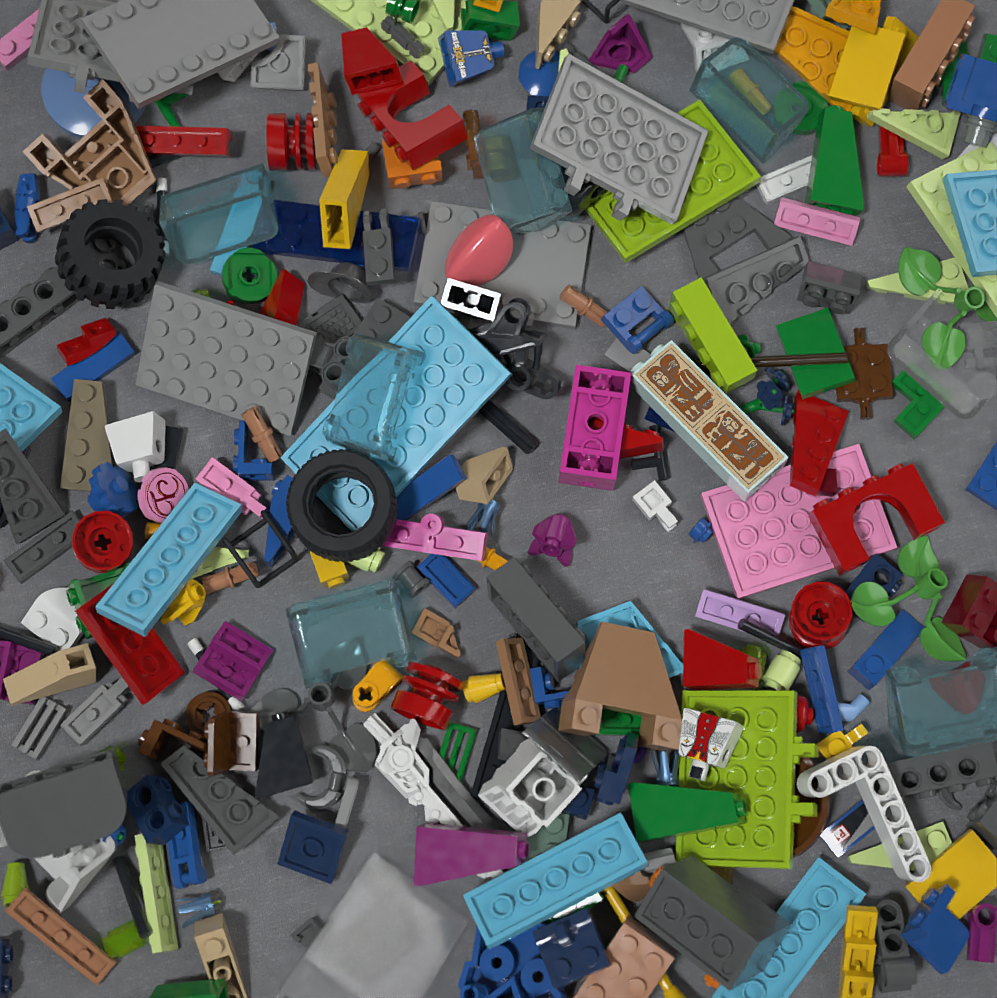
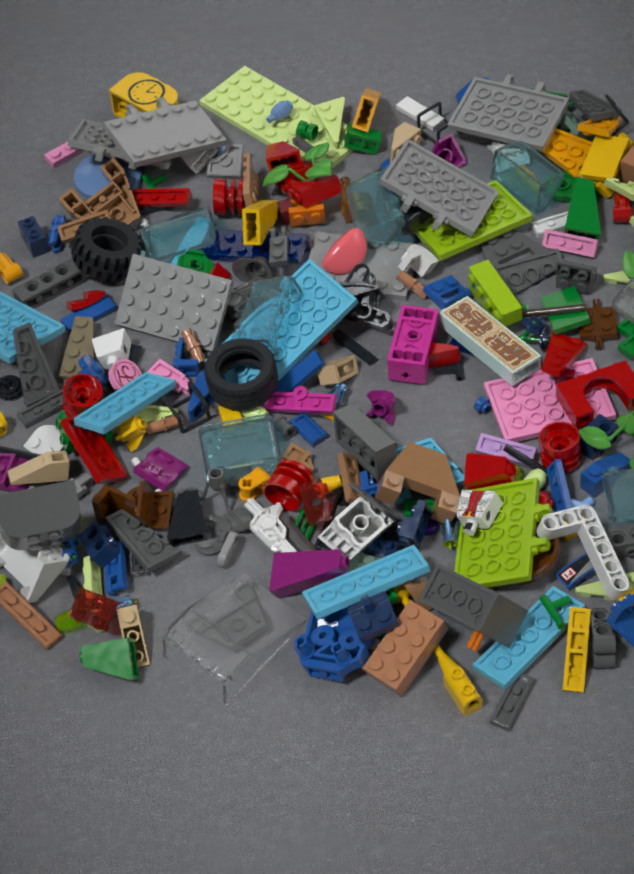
camera: 10 degrees right, 25 degrees down
dark blue hinge [277,810,349,884] -> none
blue torso [438,31,504,87] -> none
slope [441,278,502,321] -> none
green slope [627,782,748,843] -> none
white plate [632,480,678,532] -> none
none -> clear red brick [69,587,119,632]
none -> bright green plant [263,142,332,188]
none -> dark red slope [278,198,292,225]
none -> clear red brick [297,478,334,526]
none -> white brick [398,244,440,277]
none -> green piece [539,595,571,629]

